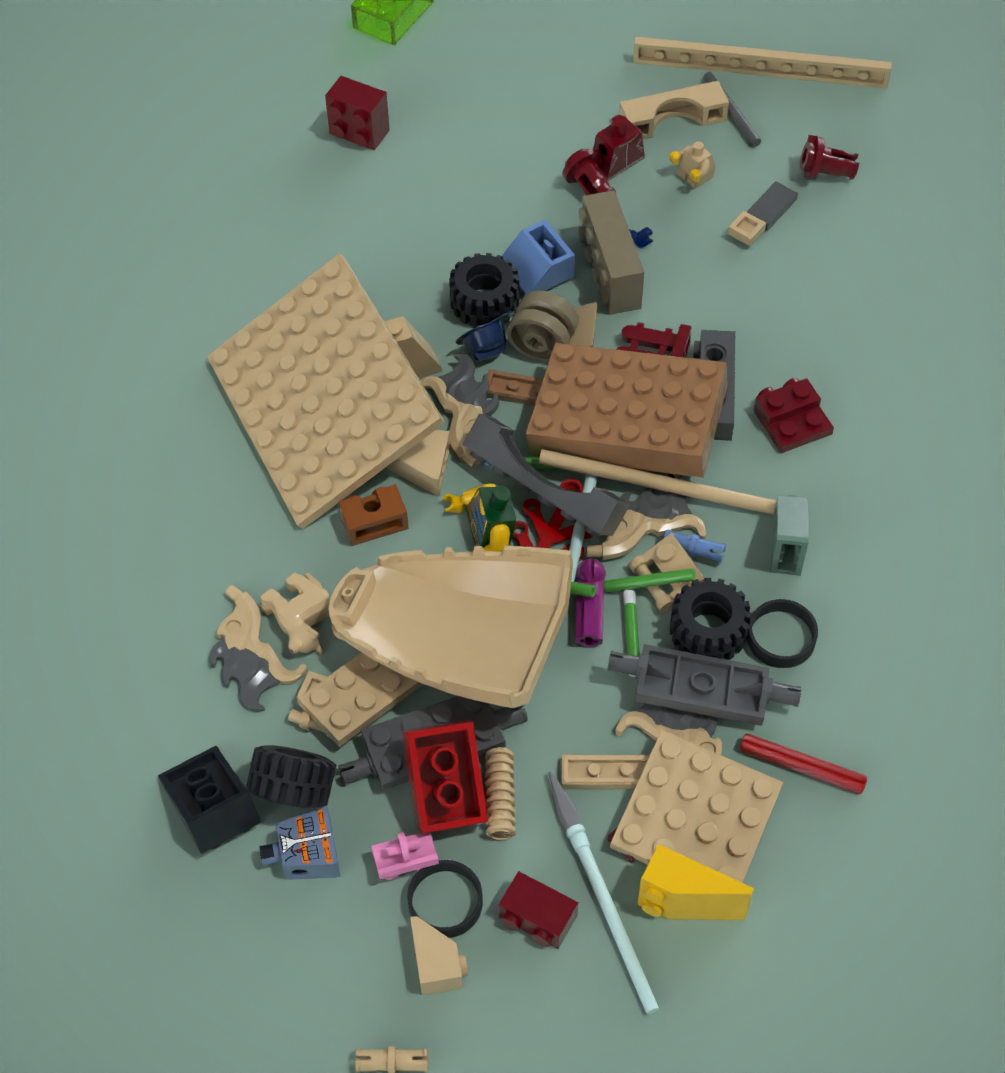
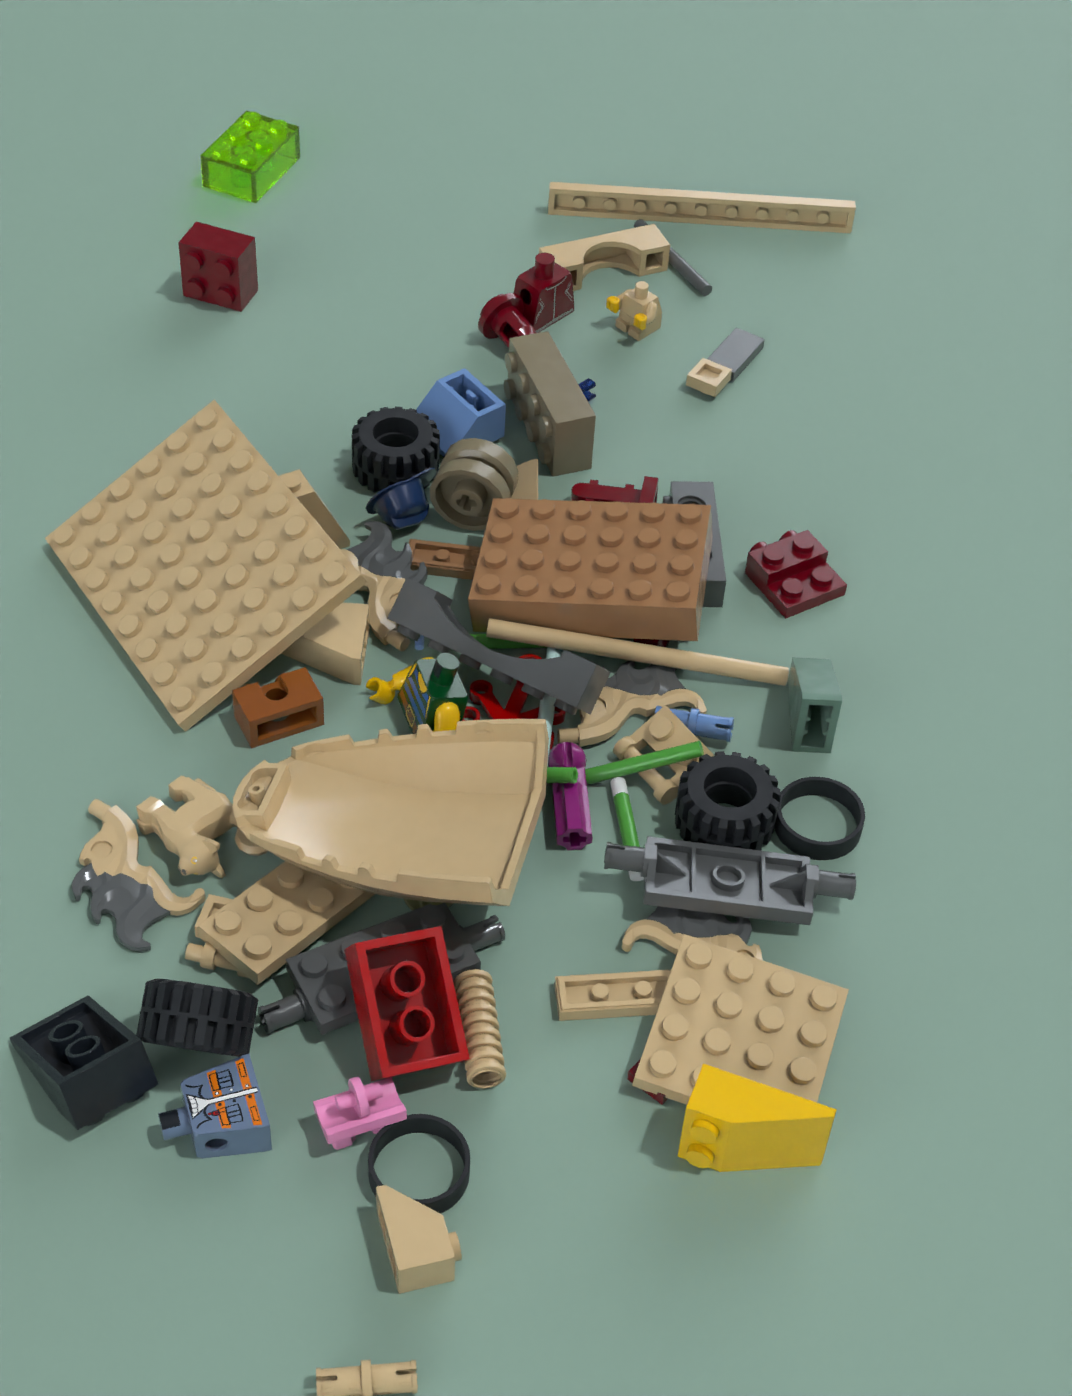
camera: 10 degrees left, 10 degrees down
dark red brick [498,871,579,949] -> none
light aqua piece [548,771,659,1015] -> none
red axle [740,734,867,794] -> none
dark red piece [800,135,860,180] -> none

